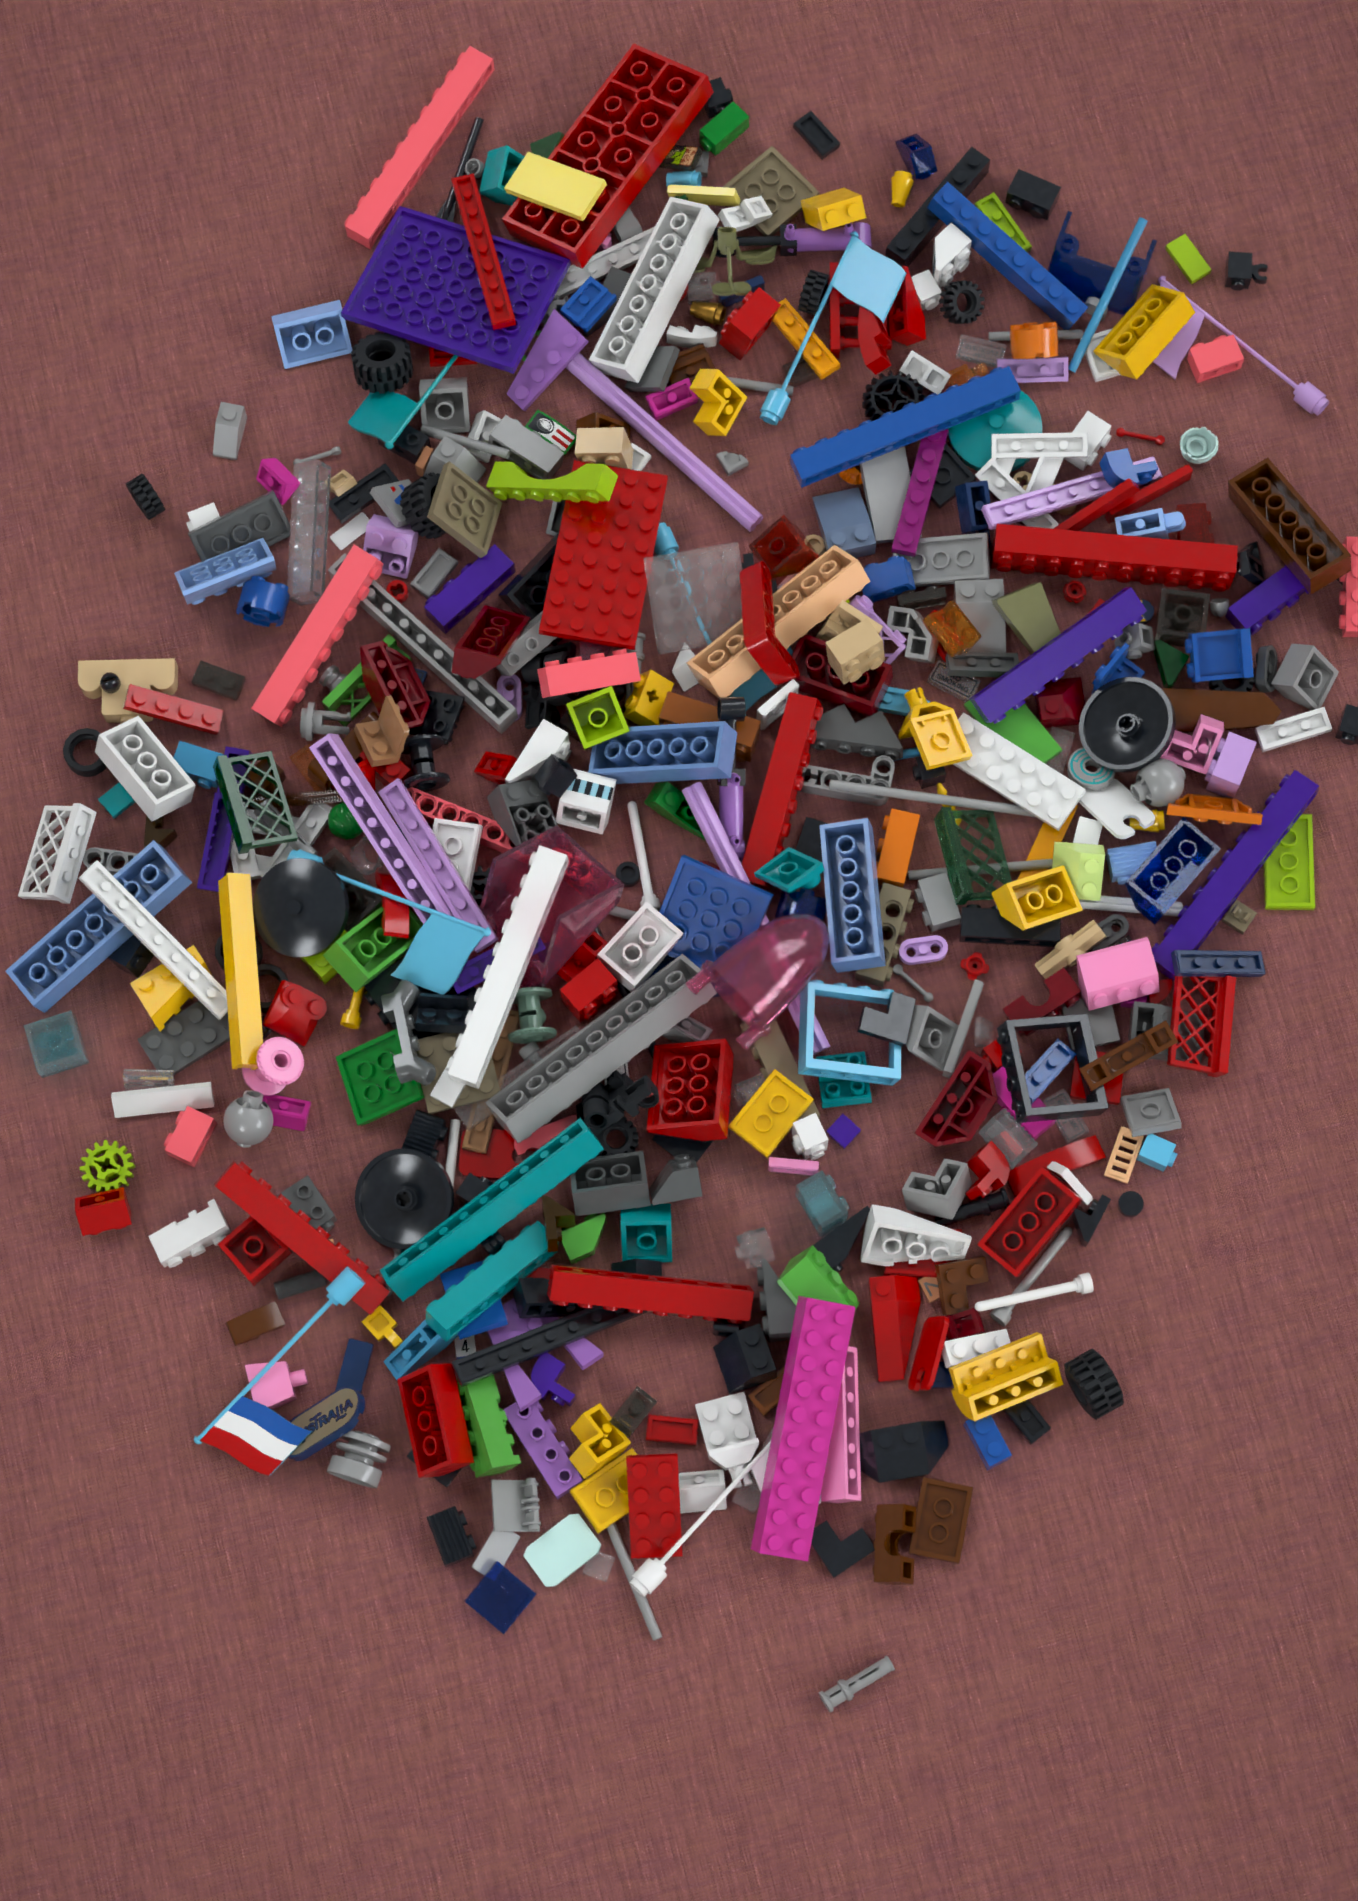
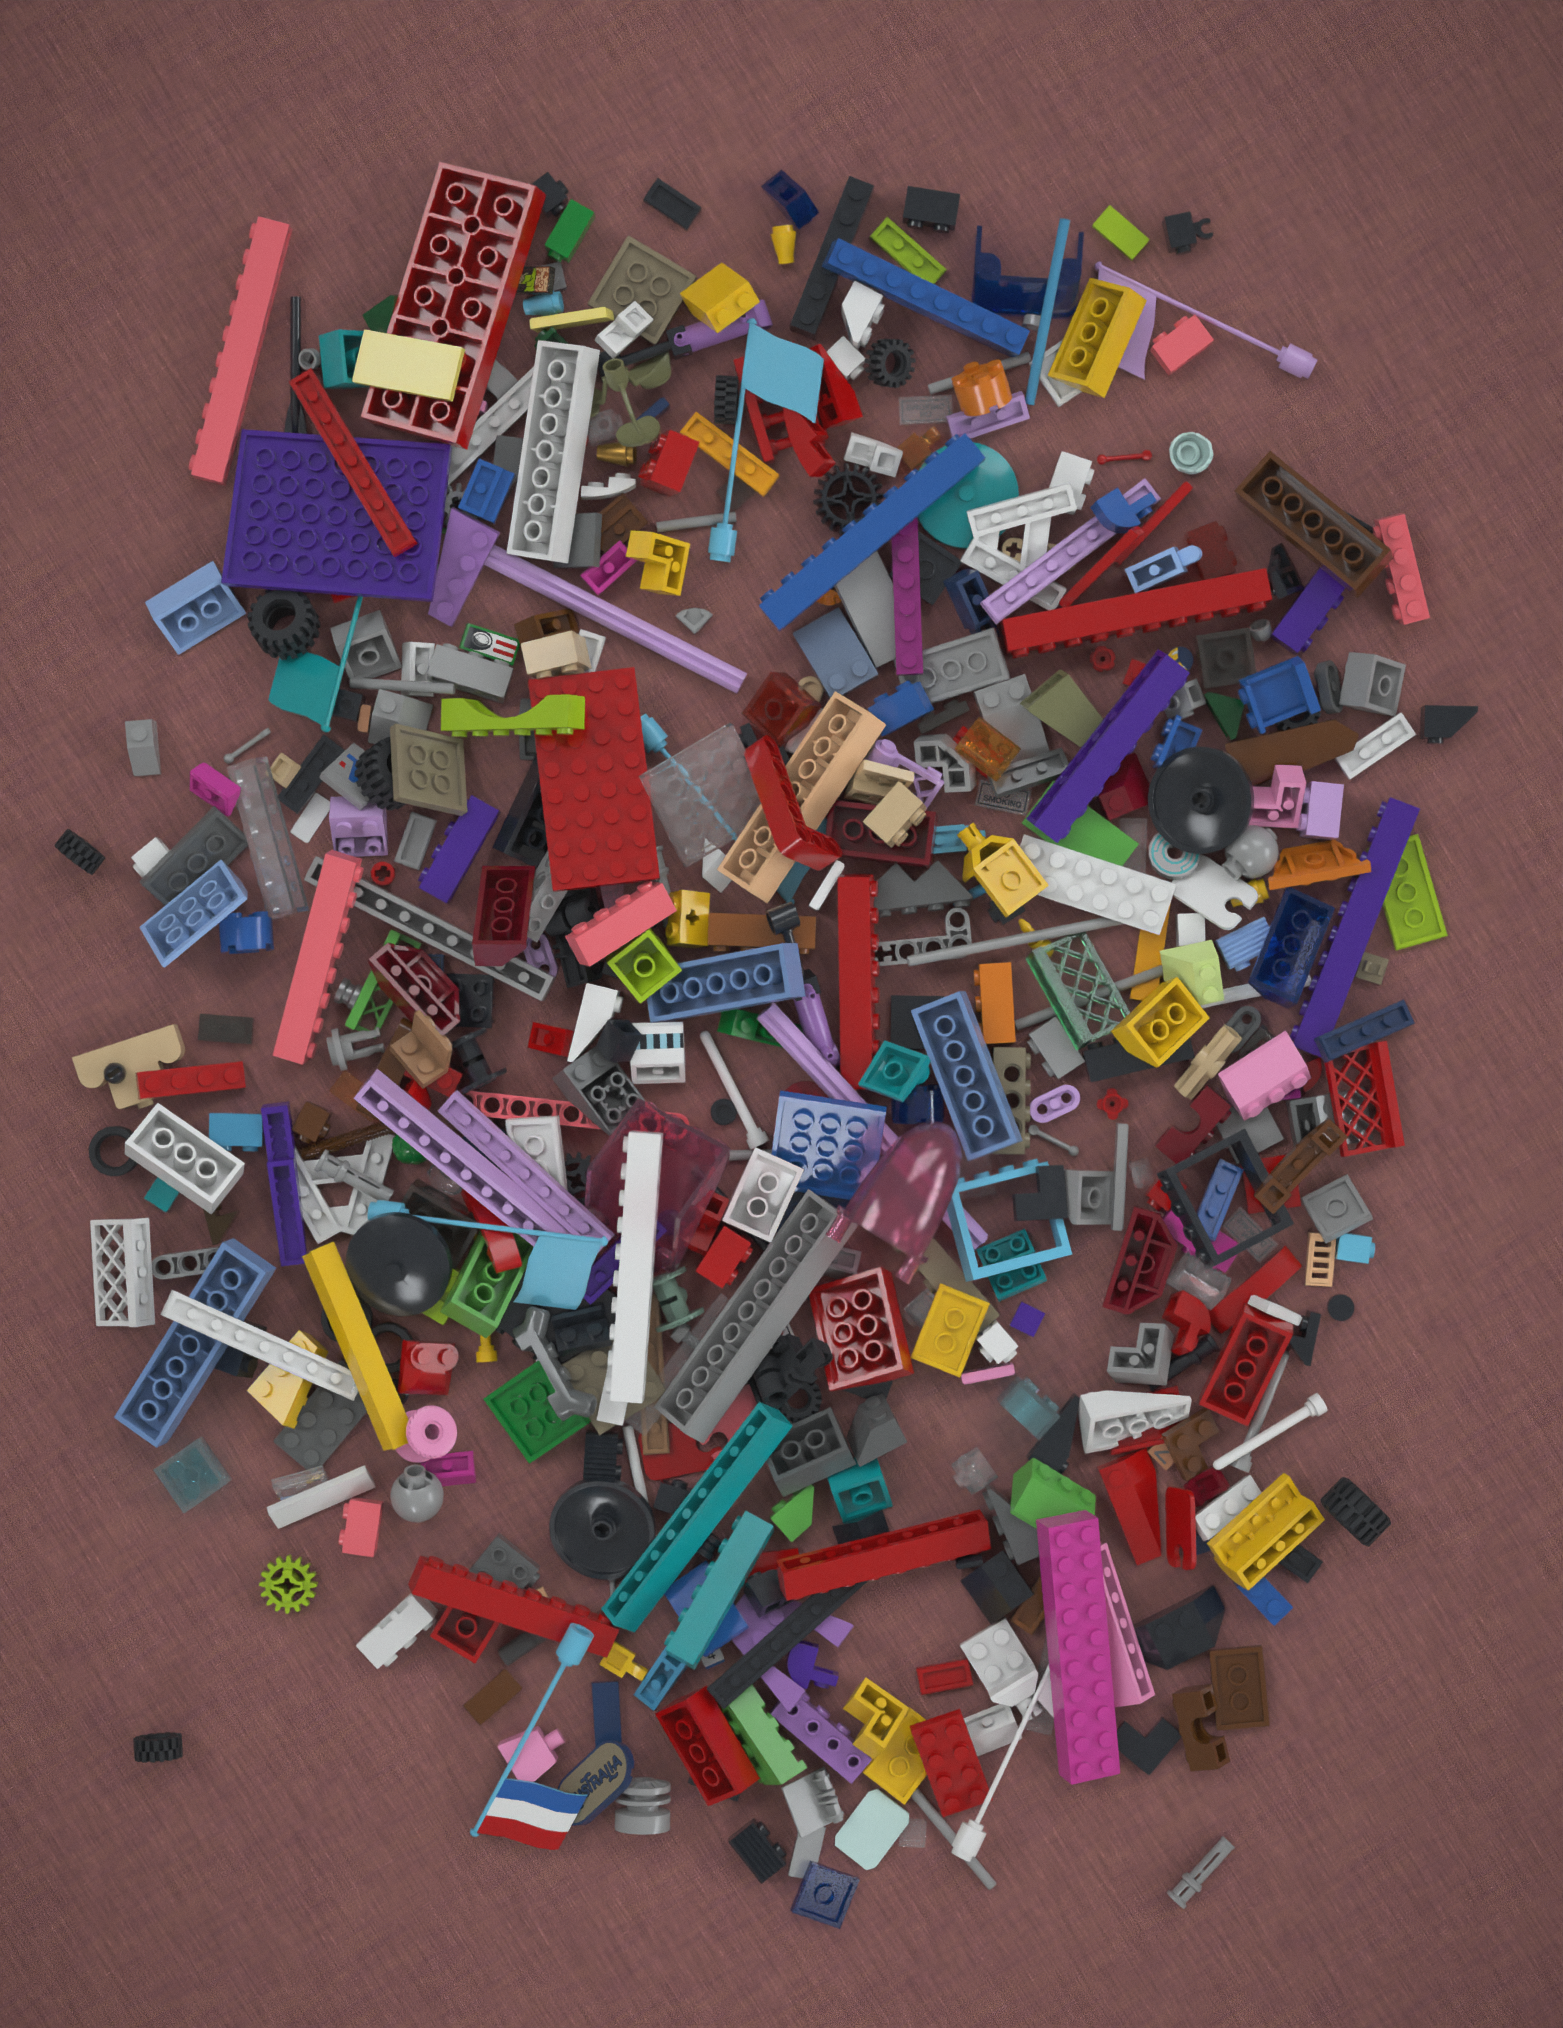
camera: 15 degrees left, 15 degrees up
red brick [75,1187,132,1236] -> none
fence [213,751,298,854] -> none
dark brown slope [542,1195,575,1252] -> none
clear smoke plate [609,1386,657,1437] -> none

